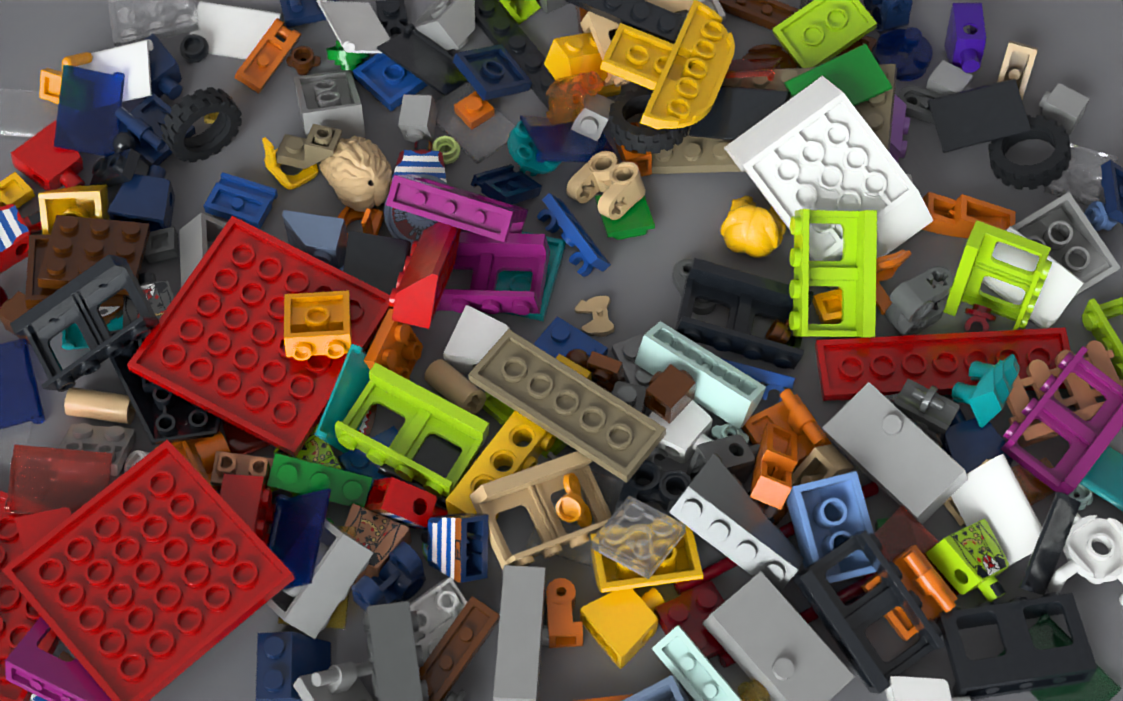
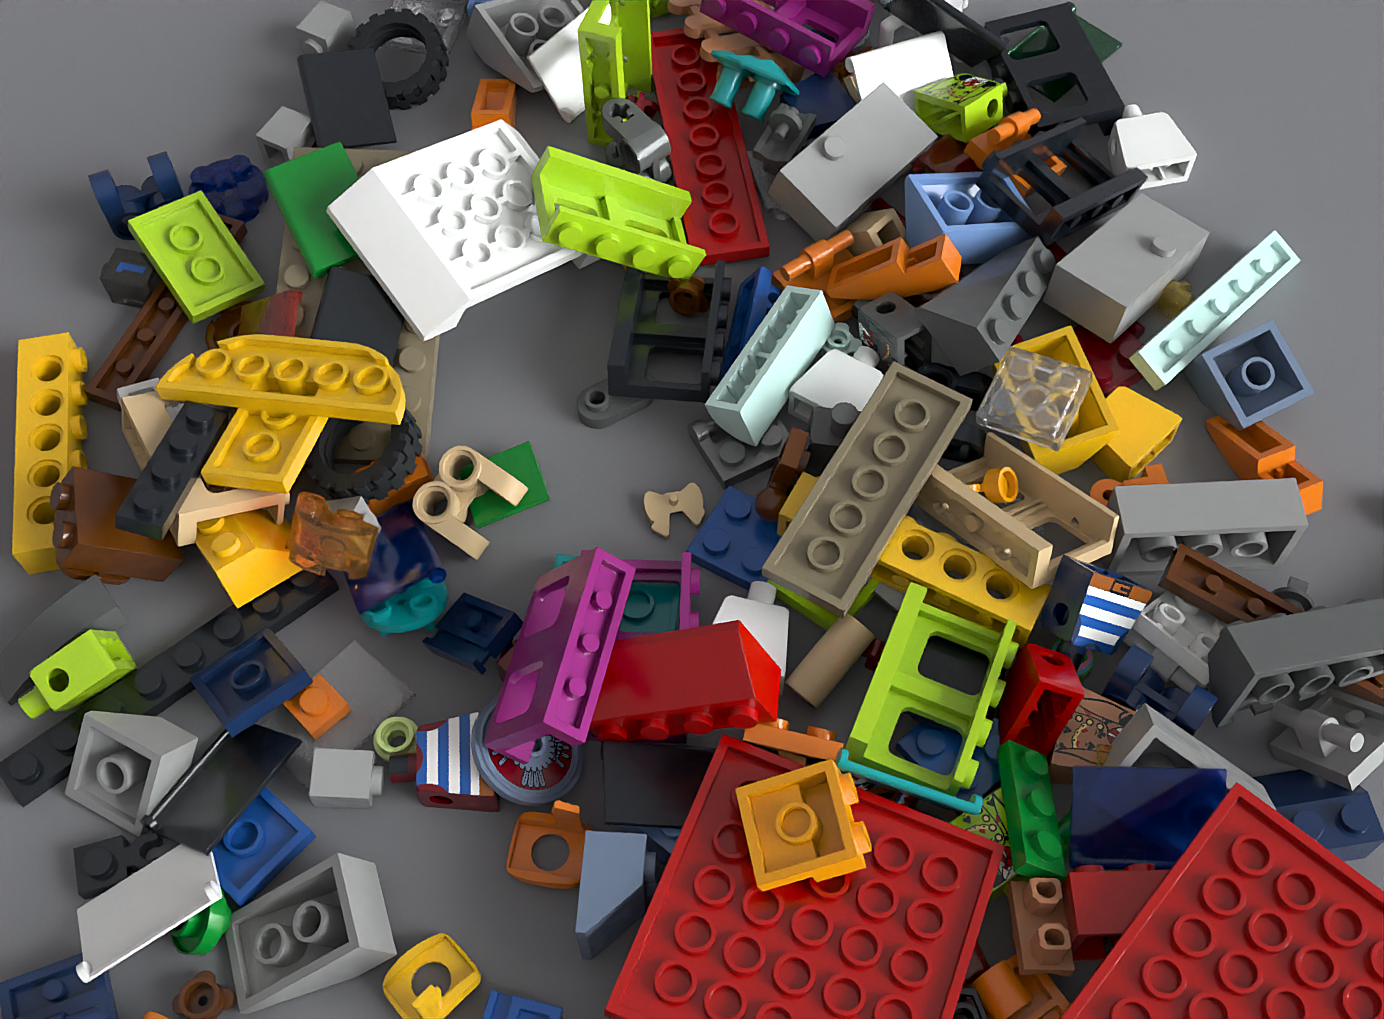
camera: 95 degrees left, 0 degrees up
dark tan slope [276,124,342,169] -> none
tan hair [319,136,393,211] -> none
blue plate [537,193,611,277] -> none
reddish brown brick [645,364,696,424] -> none
yellow hair [720,195,786,258] -> none
dark purple torso [944,3,986,73] -> none
tan slope [997,40,1038,99] -> none

